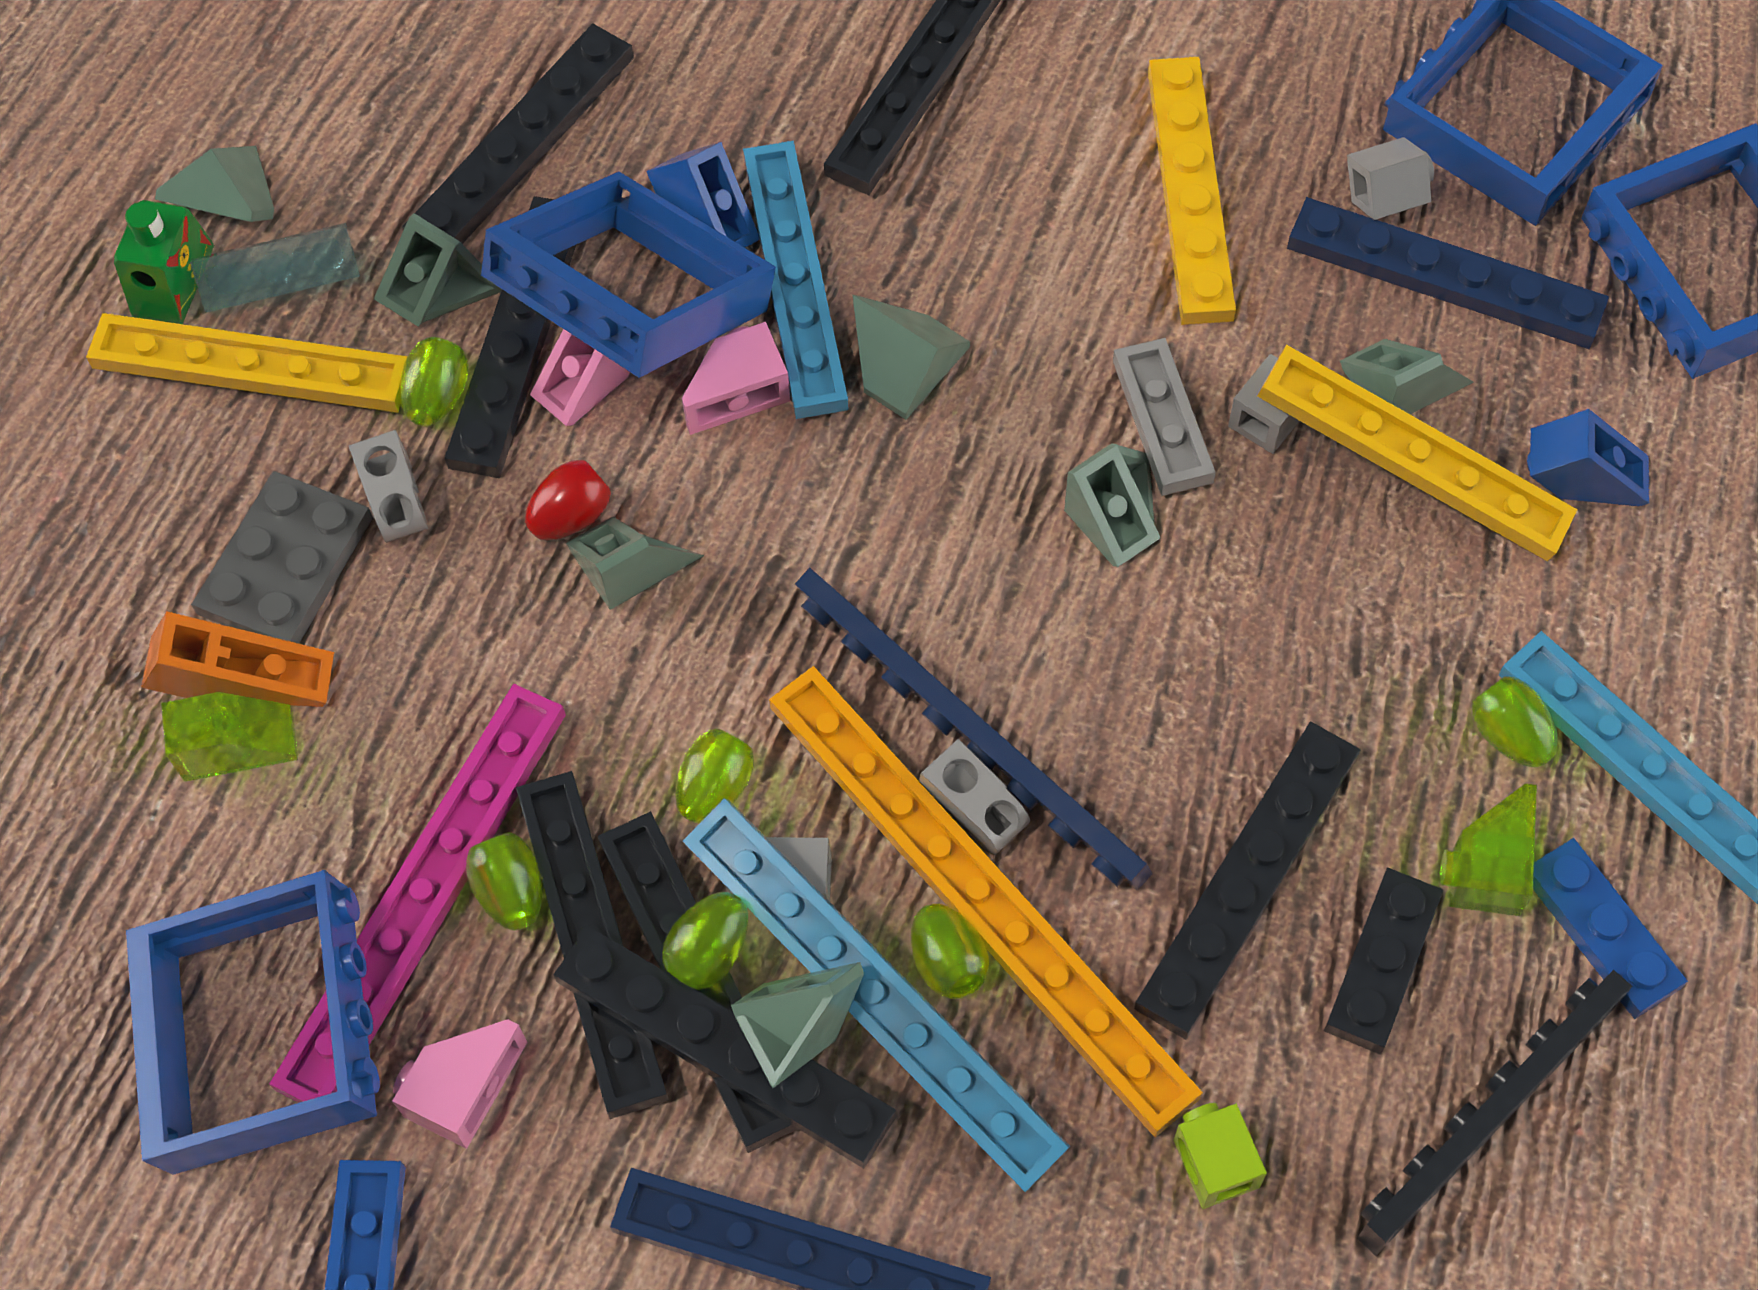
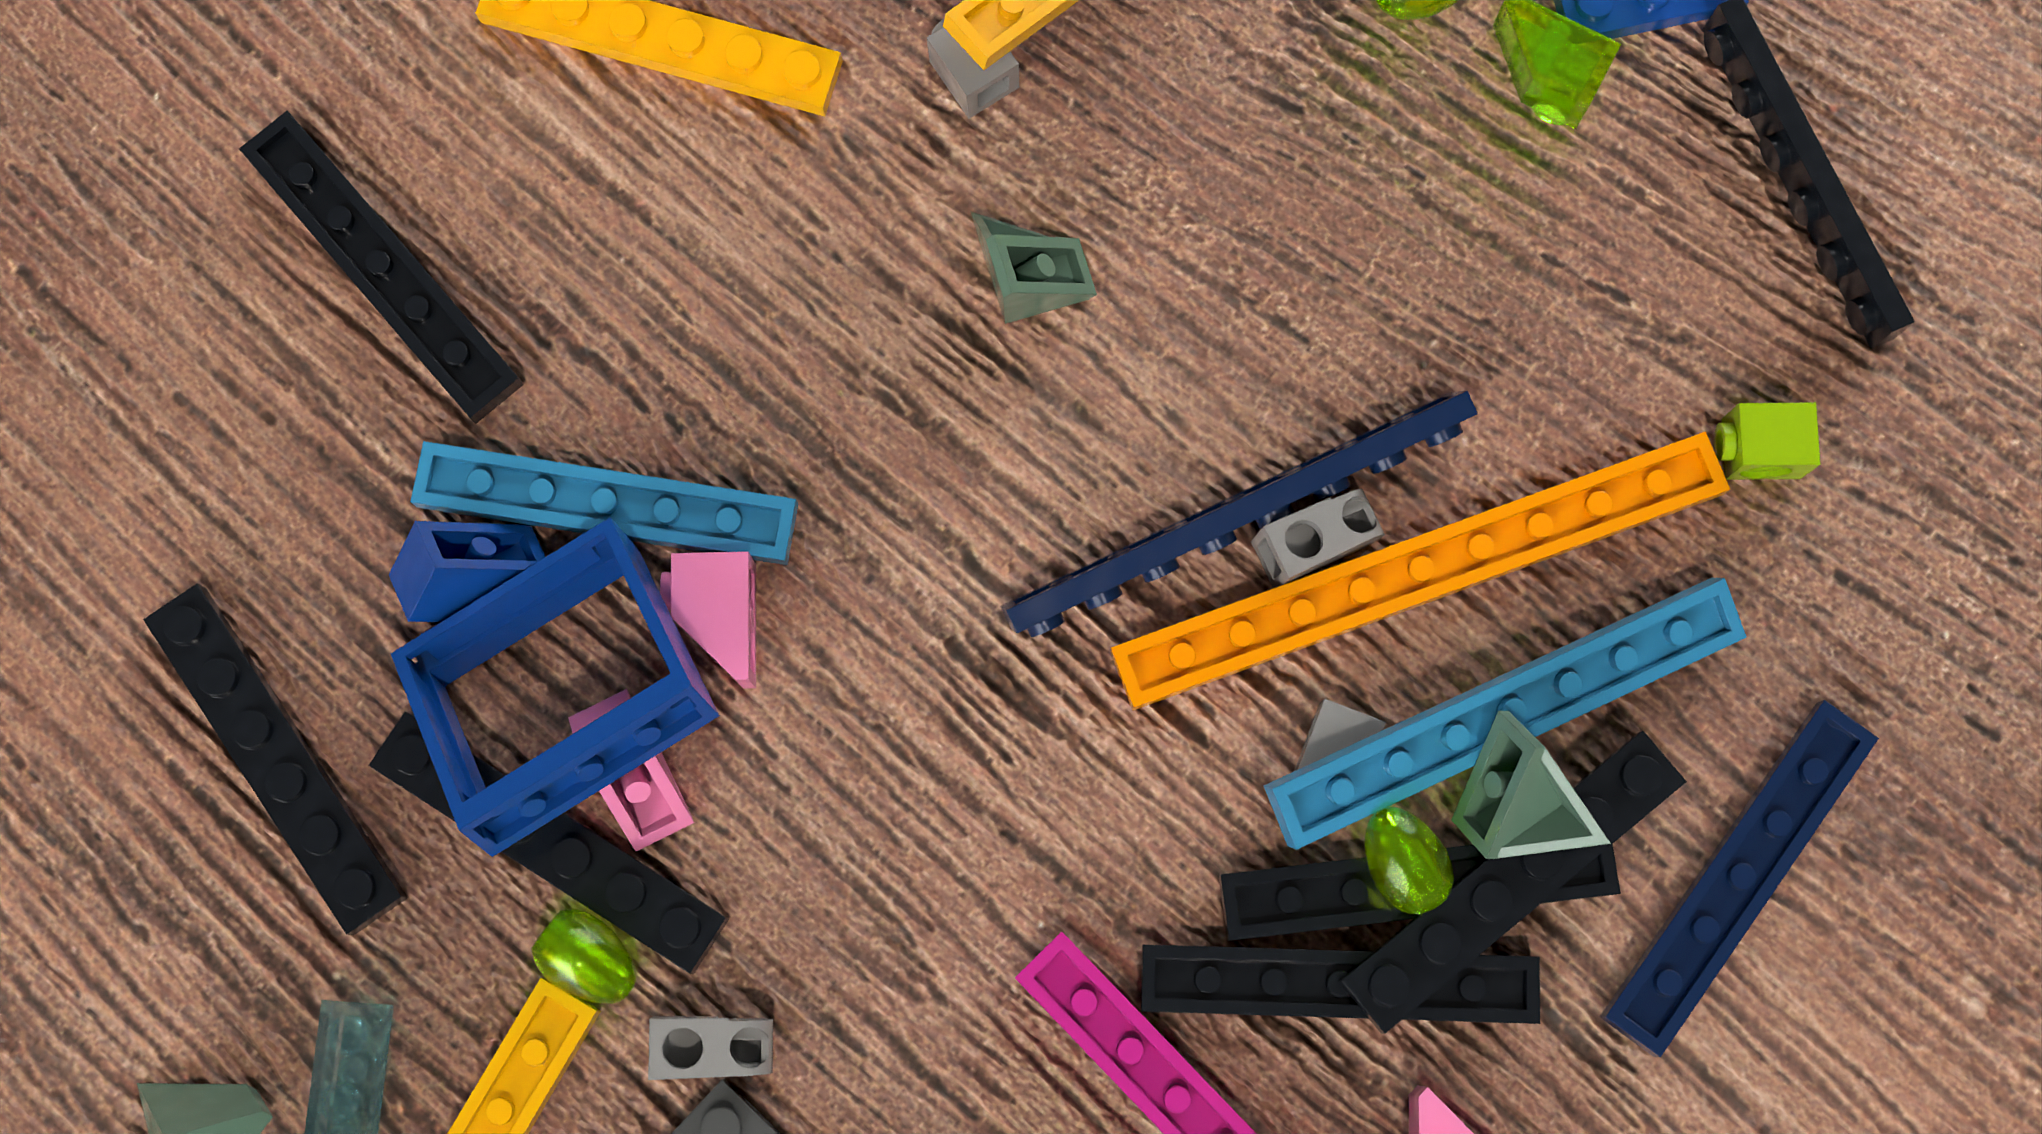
camera: 70 degrees left, 15 degrees up
sand green slope [374,213,502,327] -> none
clear neon green animal [466,832,542,931] -> none
red animal [525,460,611,541] -> none
sand green slope [566,517,704,610] -> none
clear neon green animal [675,728,754,824] -> none
sand green slope [852,294,970,420] -> none
clear neon green animal [911,904,989,999] -> none
light grey plate [1113,338,1216,496] -> none
black plate [1134,721,1361,1040] -> none
black plate [1324,867,1444,1055] -> none

